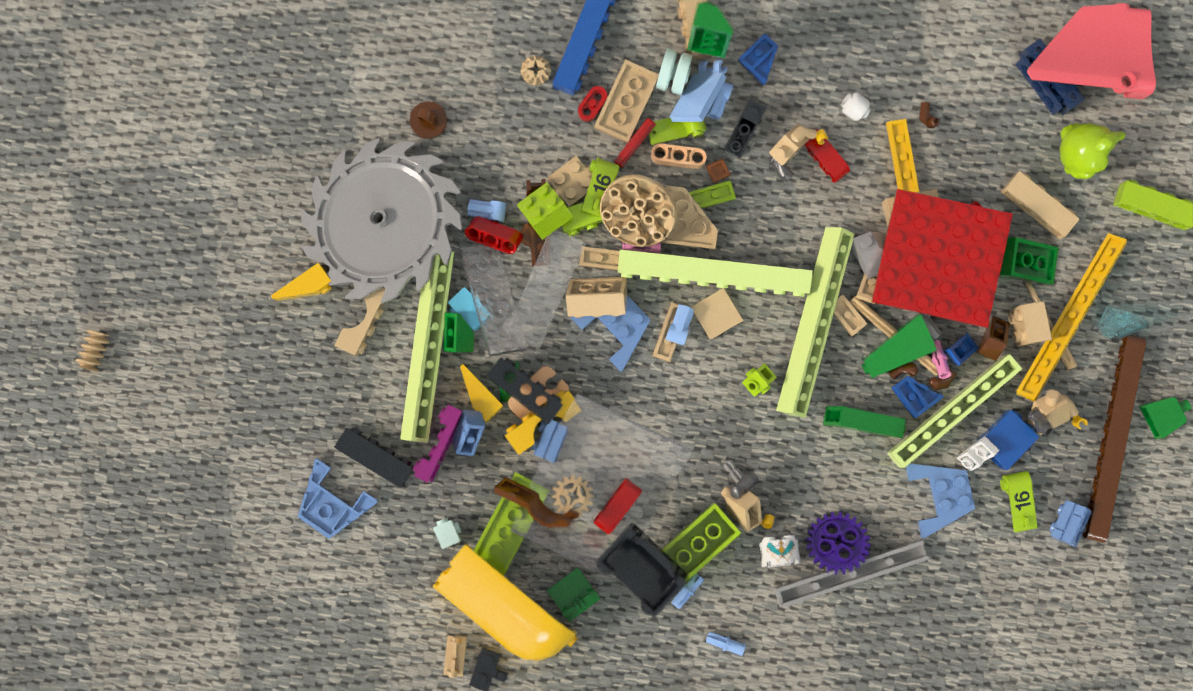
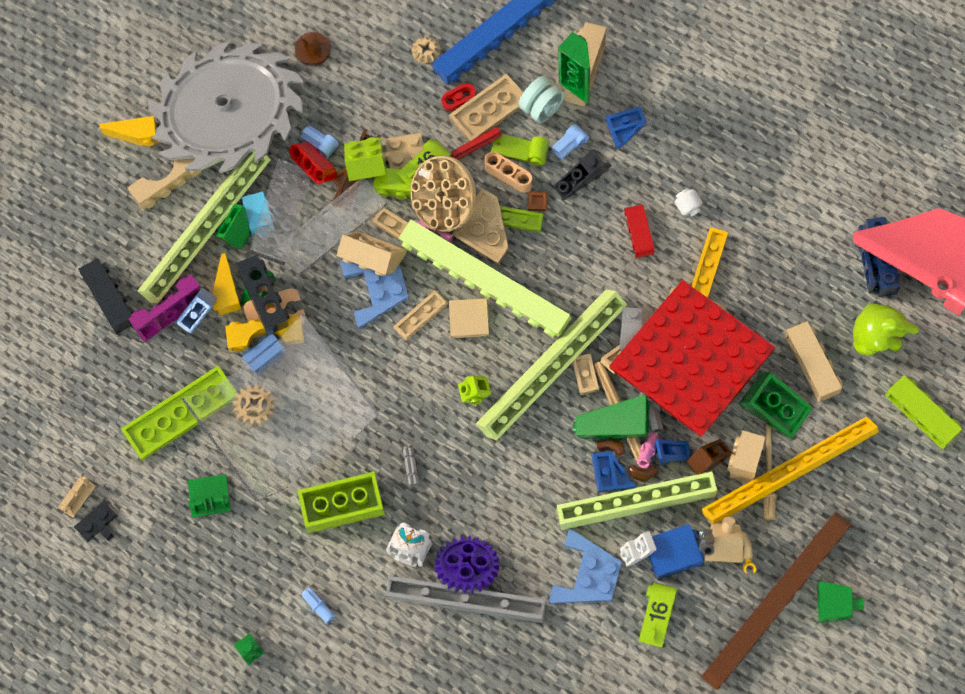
camera: 35 degrees right, 15 degrees down
medium blue wing [298,458,379,539] -> none
light aqua brick [433,518,462,549] -> none
yellow panel [433,544,578,661] -> none
reddish brown piece [494,477,579,528] -> none
red beam [593,478,642,535] -> none
black windscreen [596,522,689,618] -> none
light blue piece [665,305,694,346] -> none
light blue tile [670,60,728,122] -> none
light blue axle [672,573,704,609] -> none
tan torso [721,471,774,533] -> none
tan torso [769,123,829,182] -> none
green slope [823,406,906,438] -> none
reddish brown arm [919,102,939,129] -> none
medium blue brick [1050,500,1091,547] -> none
clear light blue slope [1097,306,1149,339] -> none

